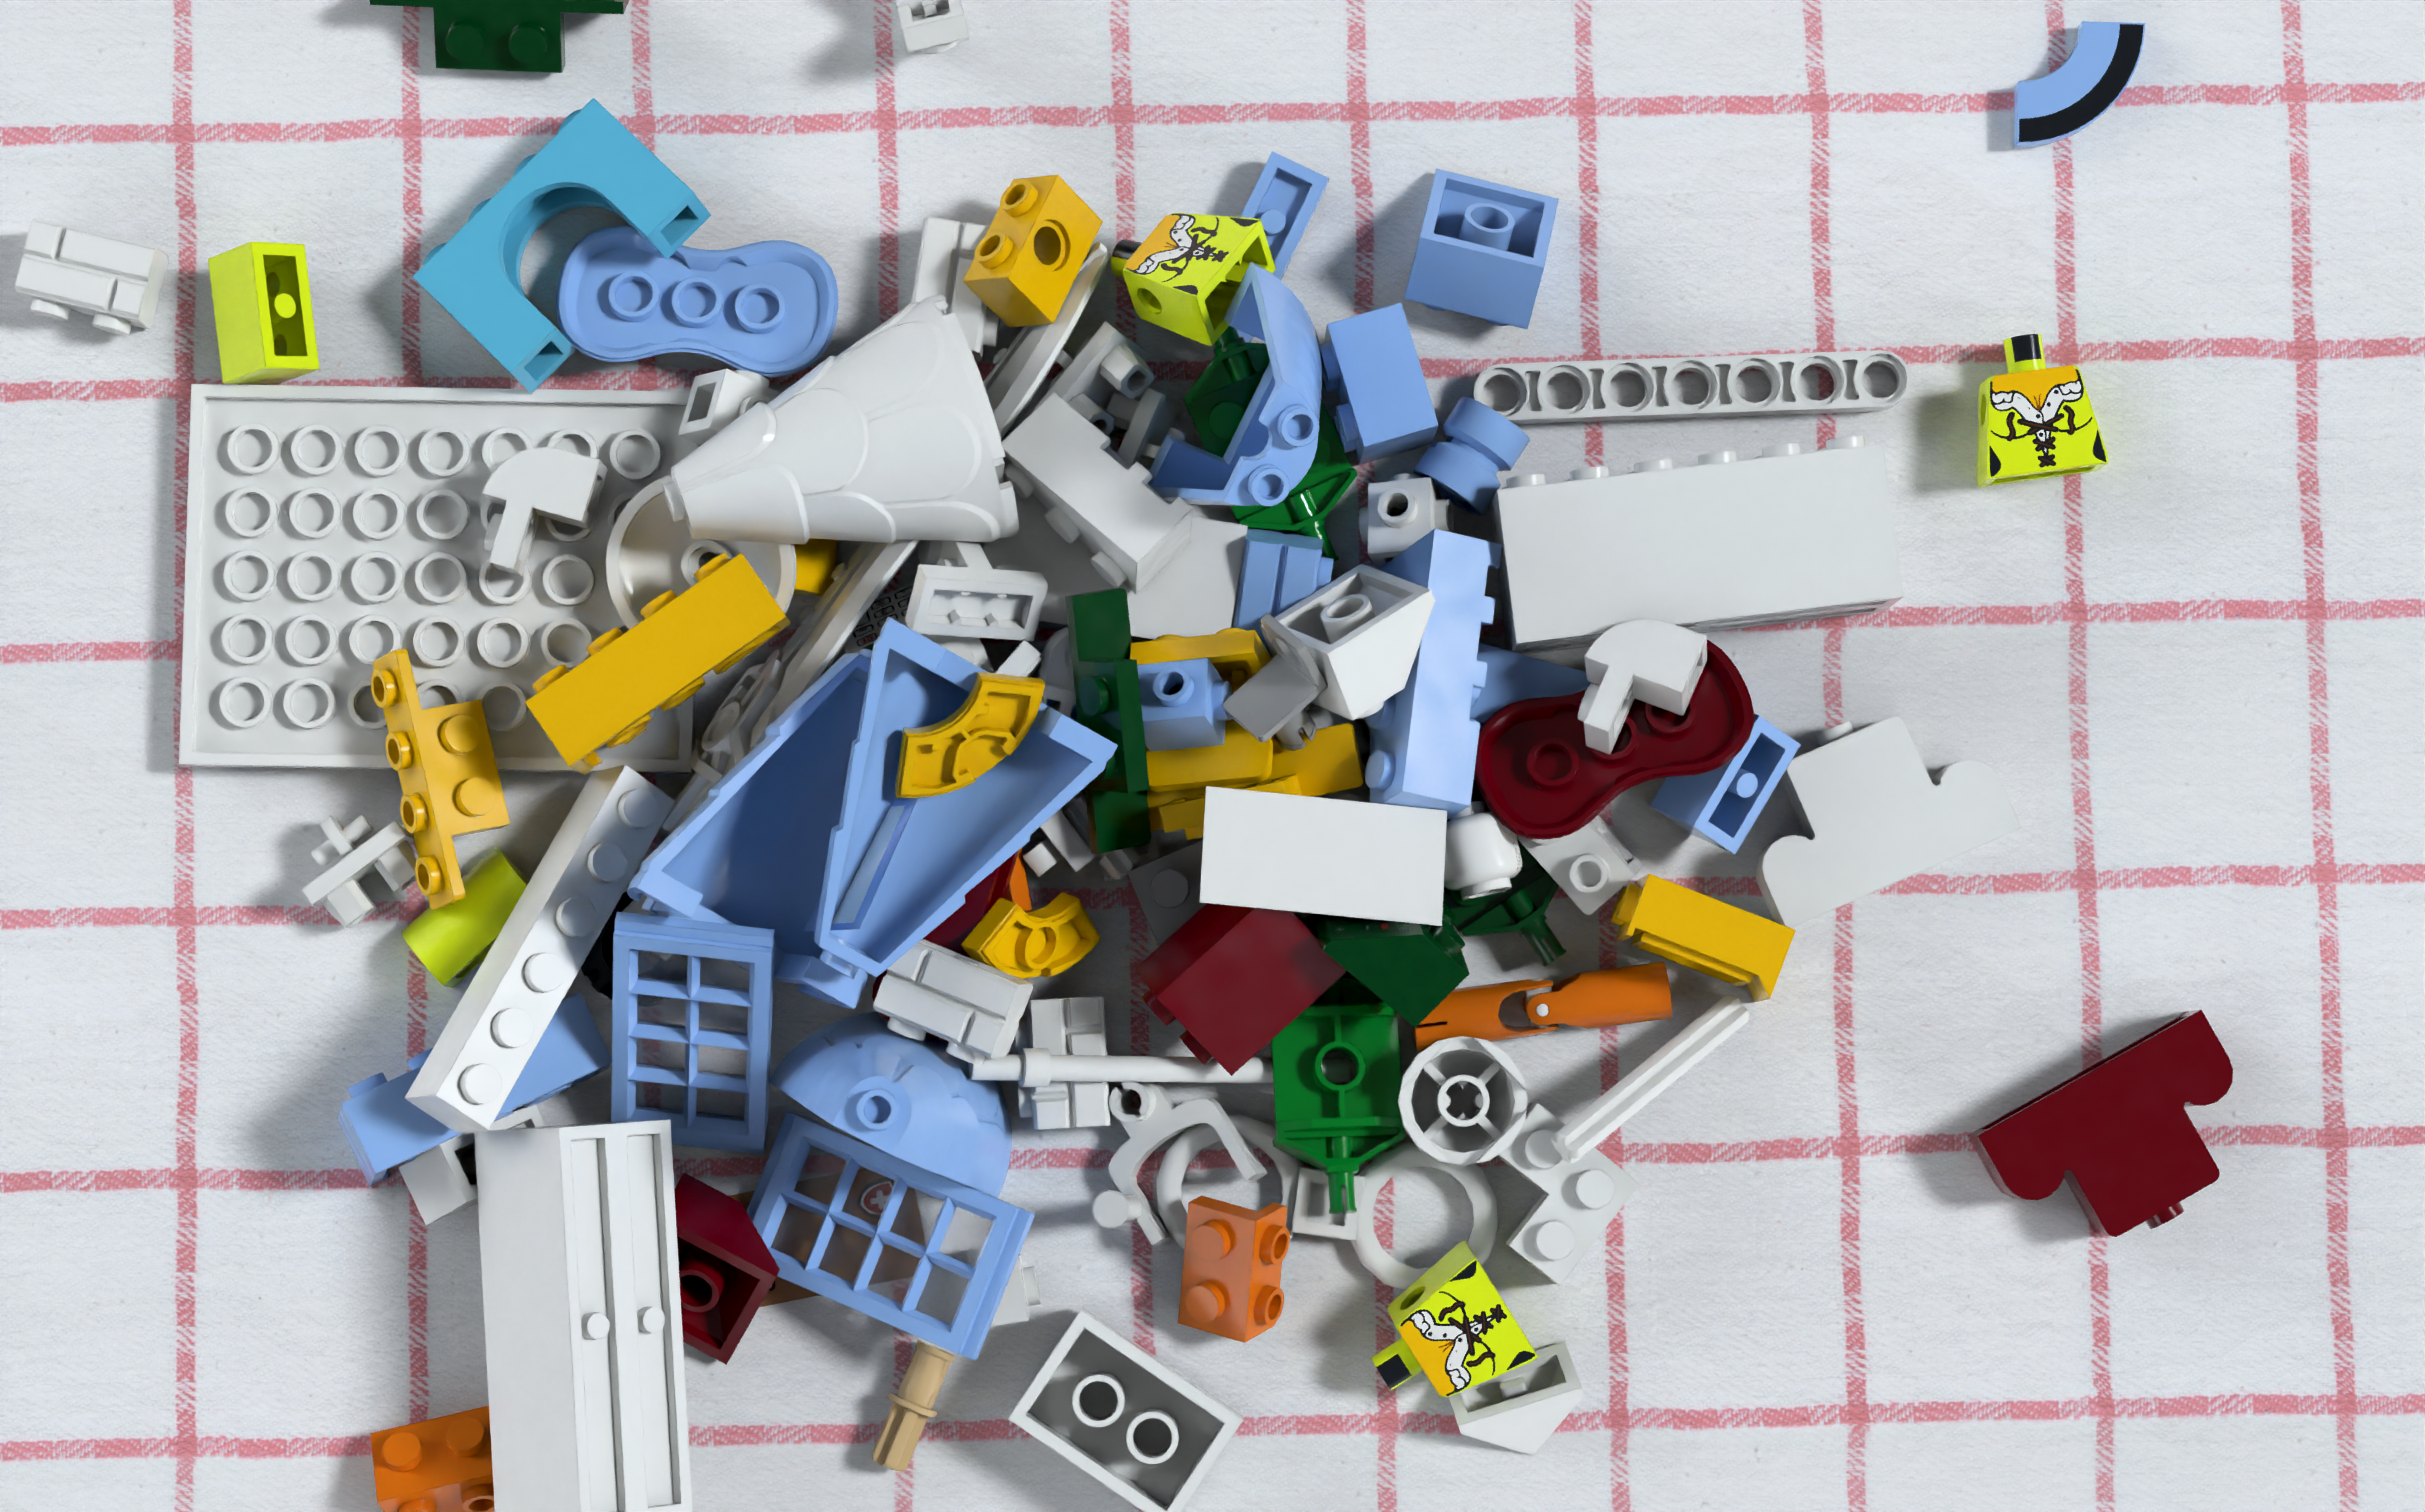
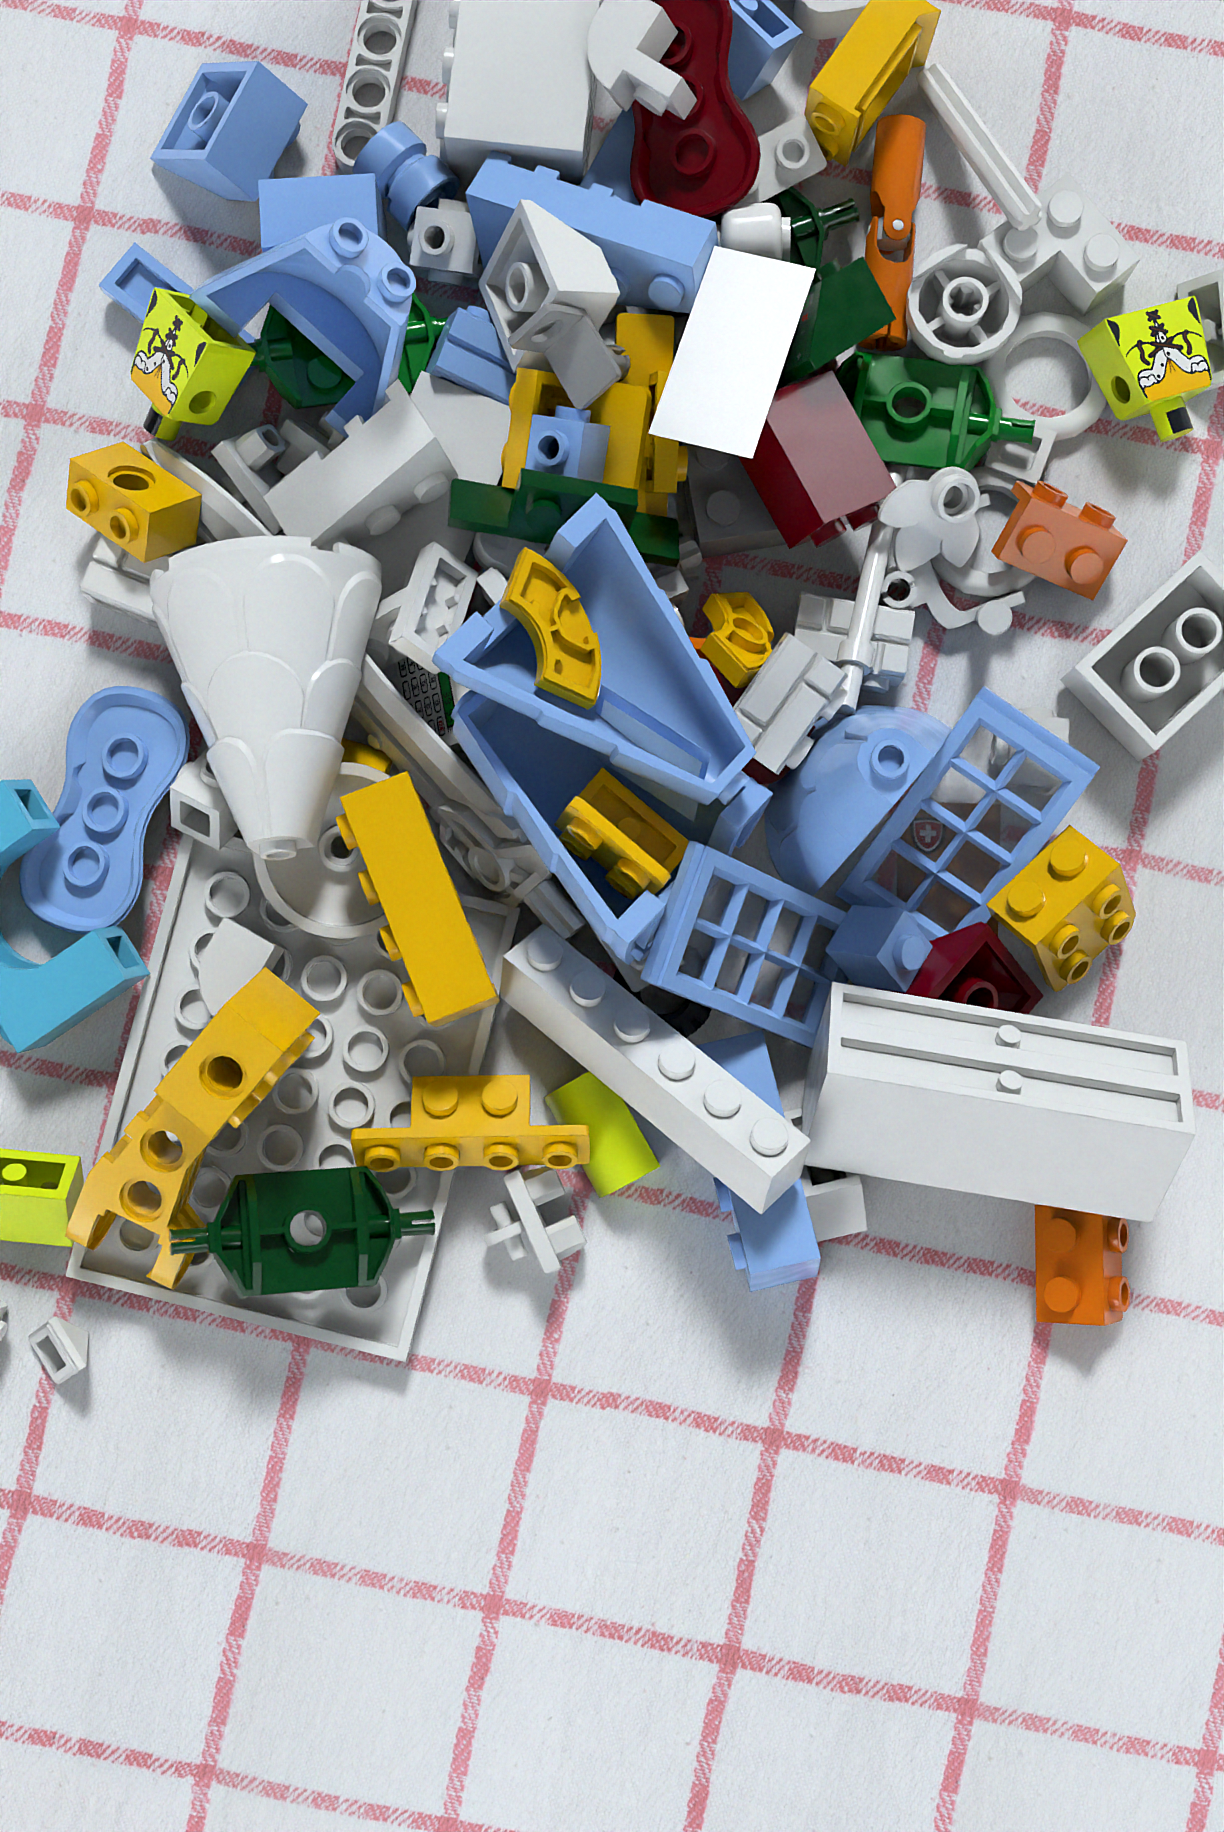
camera: 75 degrees left, 0 degrees up
tan axle [872,1340,955,1472] -> none
none -> white slope [29,1316,89,1385]
none -> yellow brick [65,967,321,1290]
none -> dark green plate [169,1166,435,1299]
none -> yellow bracket [554,767,689,900]
none -> light blue brick [825,905,933,993]
none -> white plate [878,467,980,572]
none -> yellow bracket [986,825,1136,992]

